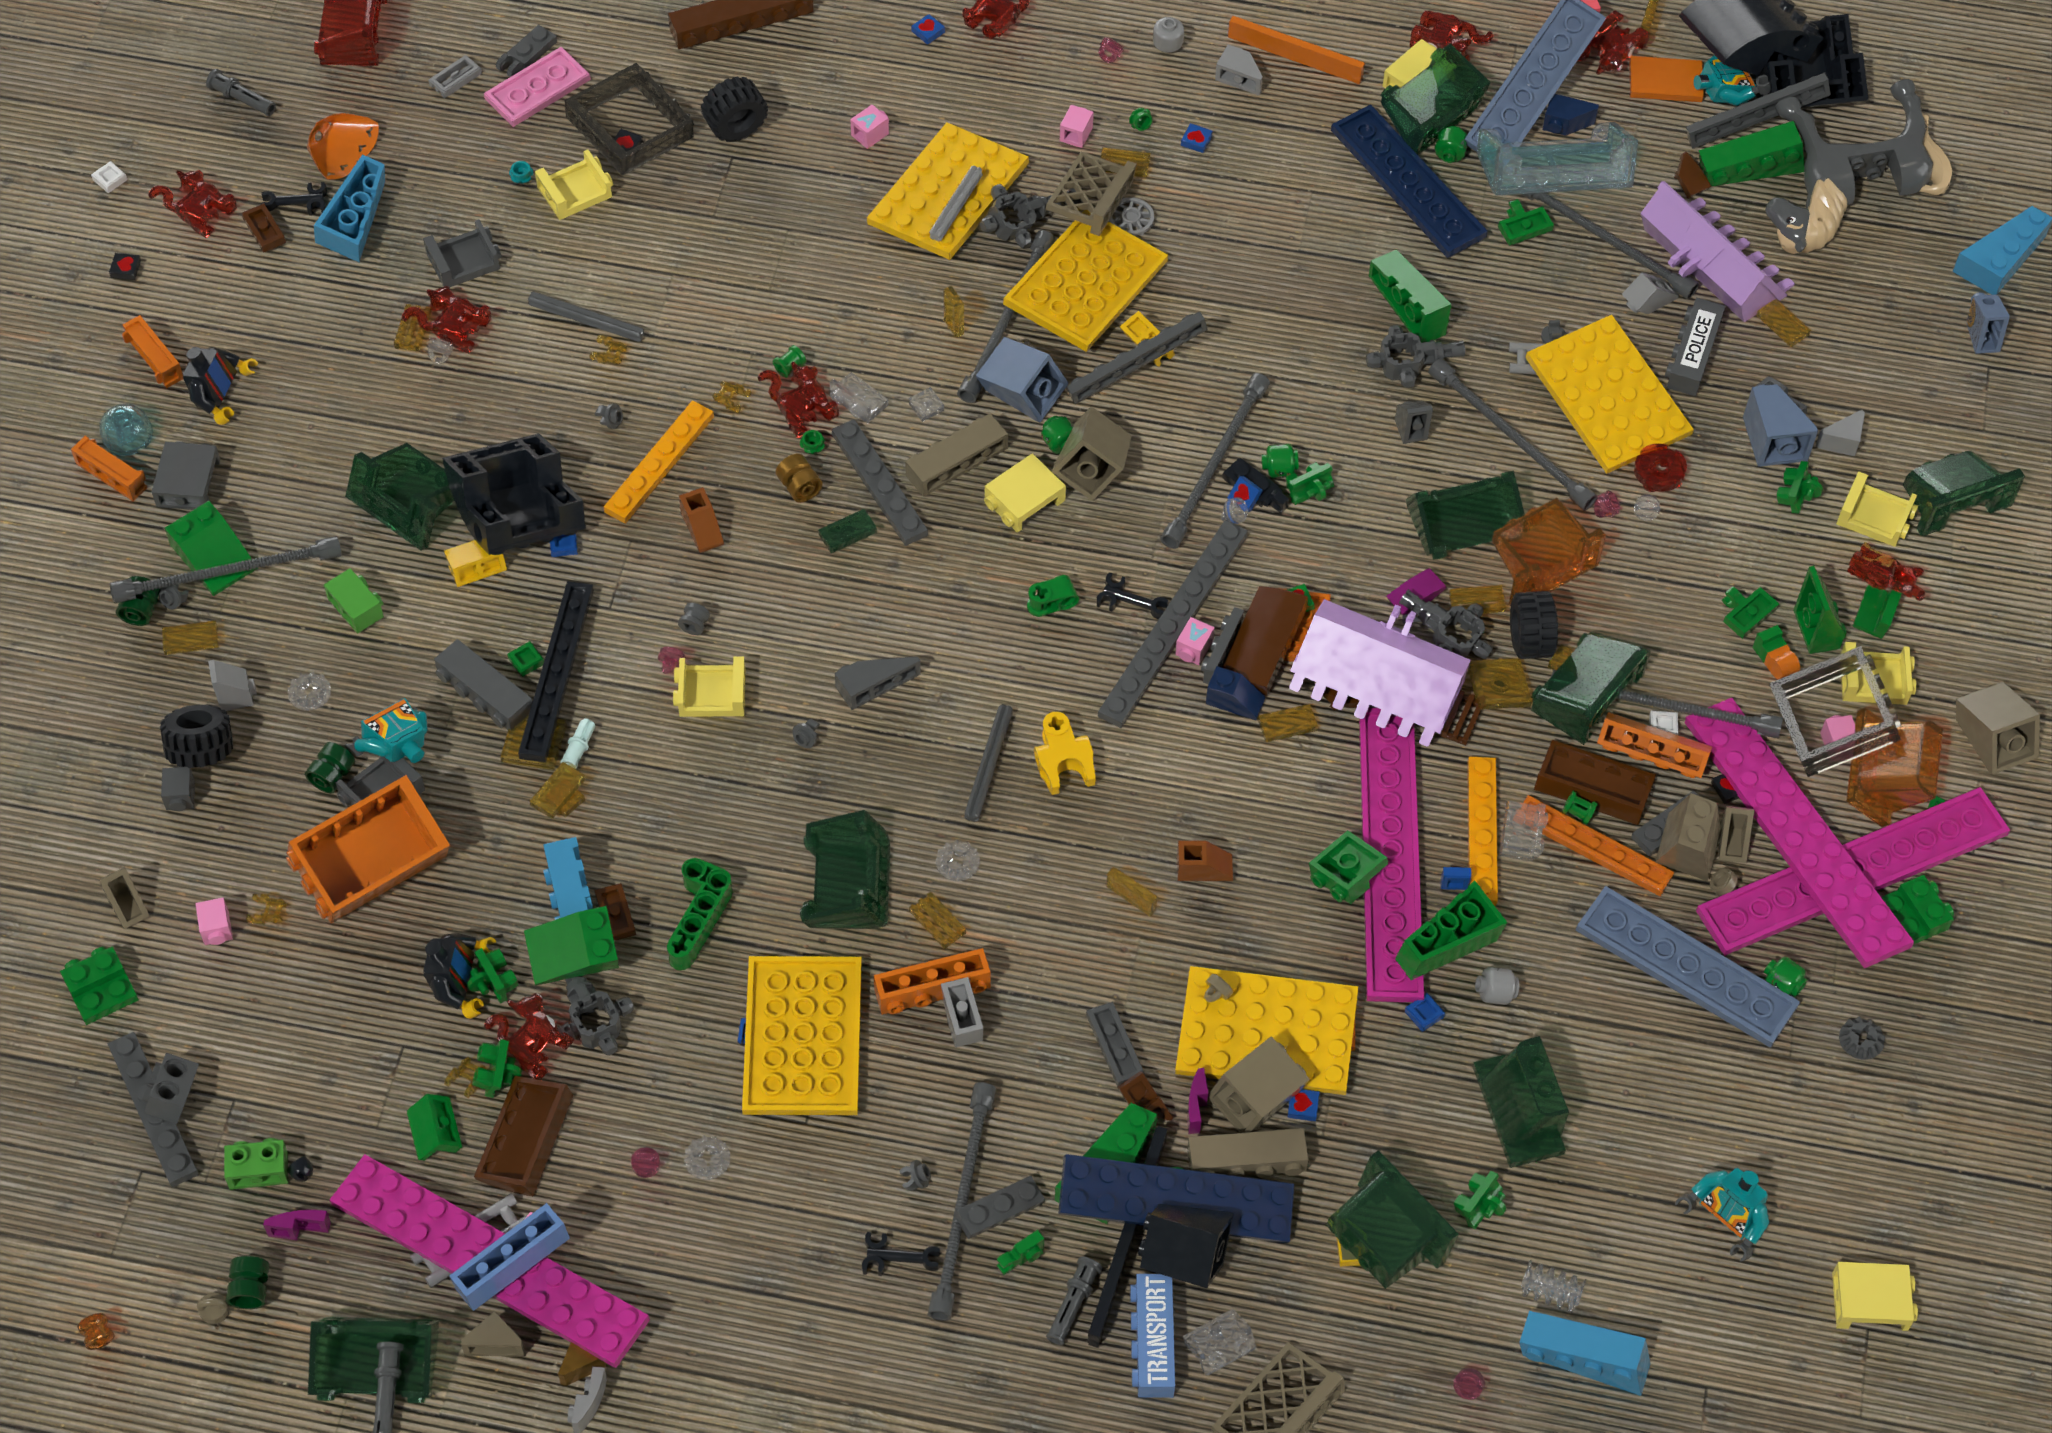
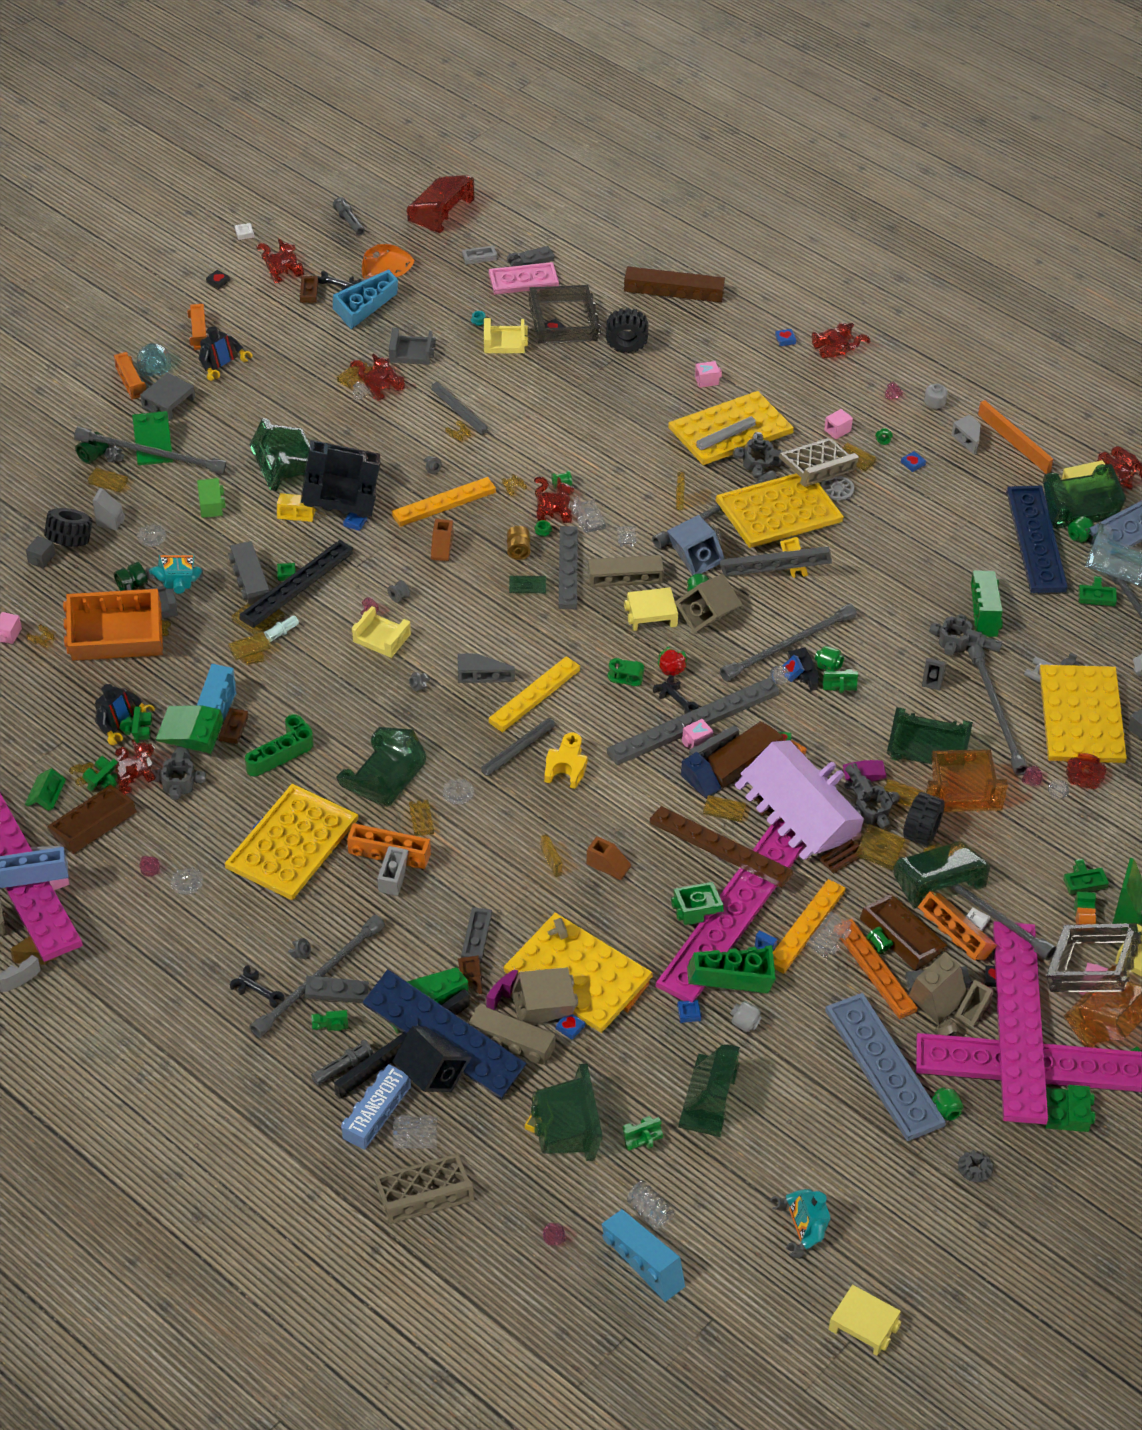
camera: 30 degrees right, 10 degrees down
none -> yellow plate [489,656,580,733]
none -> reddish brown plate [650,806,793,888]
none -> red piece [658,647,687,676]

